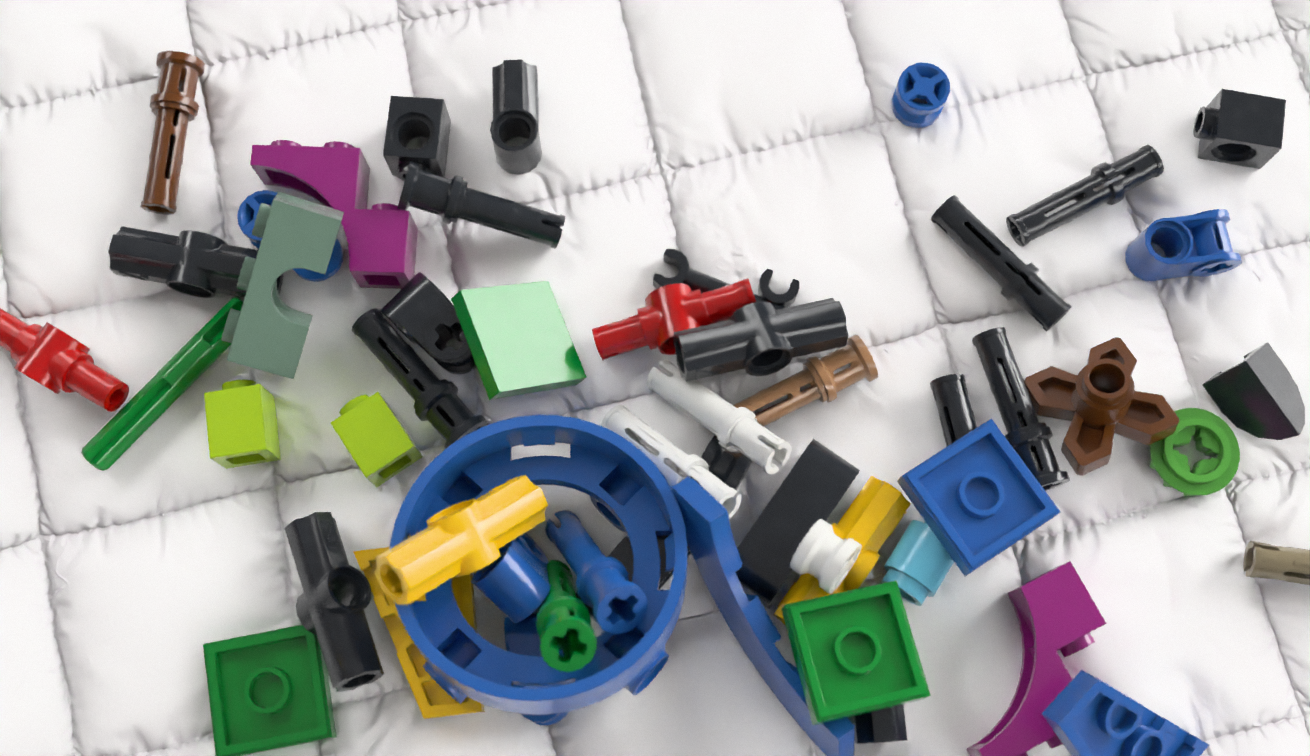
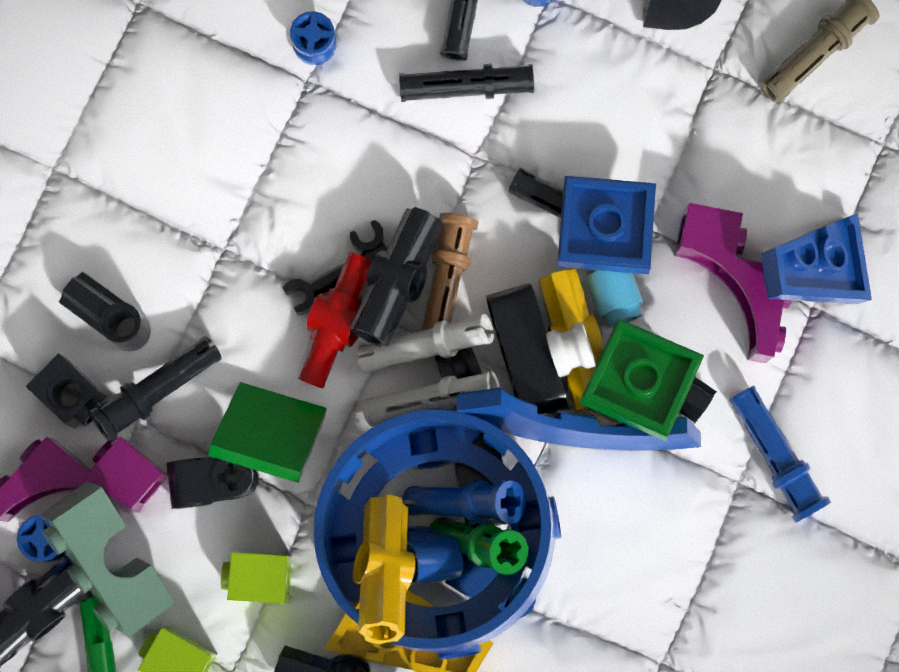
camera: 55 degrees left, 5 degrees up
black pin [351,308,489,449] -> none
black pin [972,327,1070,491] -> none
reddish brown plant [1024,337,1179,476] -> none
bright green gear [1148,408,1240,497] -> none

